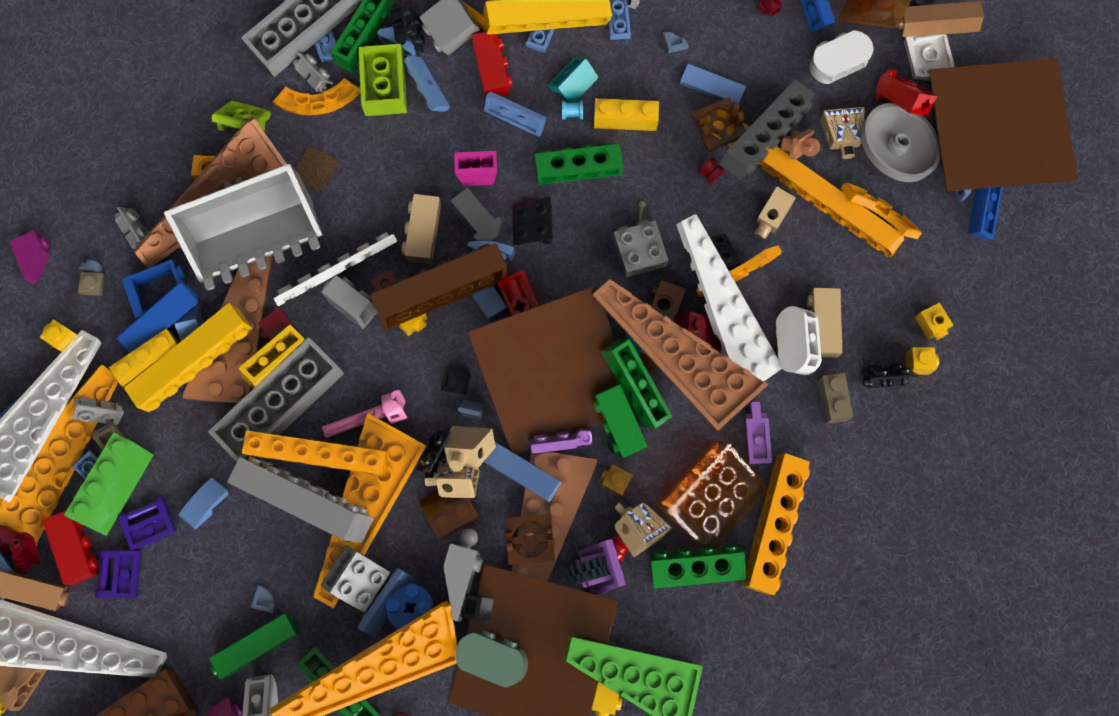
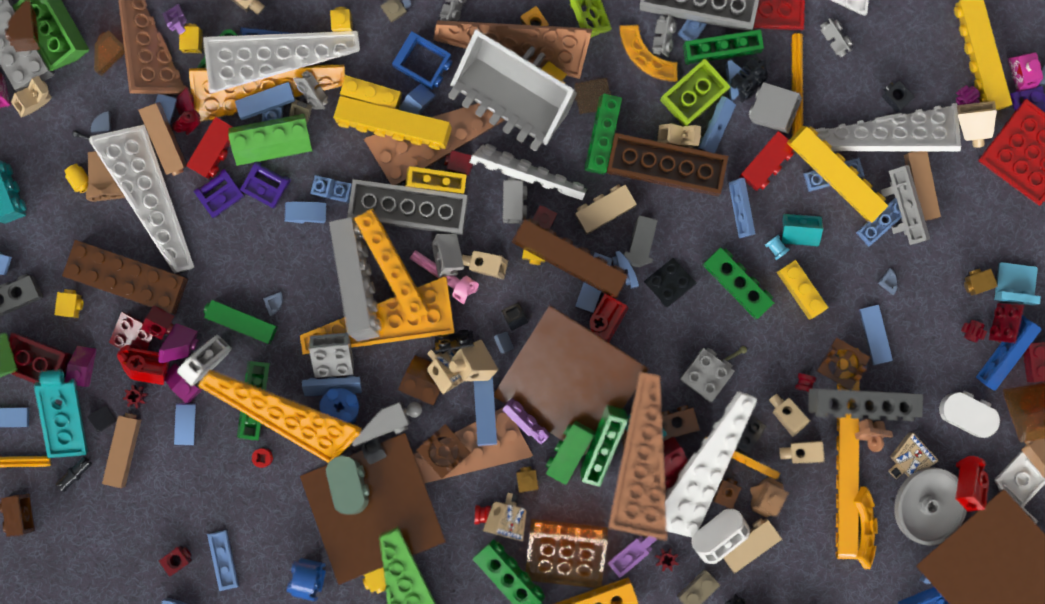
camera: 55 degrees right, 10 degrees up
blue slope [116,281,198,353] -> none
dark pink torso [454,151,497,186] -> none
medium lavender plate [563,539,626,595] -> none
none -> medium blue tile [235,82,295,120]
none -> medium blue slope [310,176,352,203]
none -> light grey hinge [432,234,464,277]
none -> tan torso [462,251,508,279]
none -> green brick [584,94,622,175]
none -> reddish brown brick [606,133,728,196]
none -> dark red gear [655,548,678,572]
none -> tan brick [657,124,701,148]
none -> reddish brown brick [712,478,741,509]
none -> medium nougat piece [750,477,788,518]
none -> tan torso [769,393,810,437]

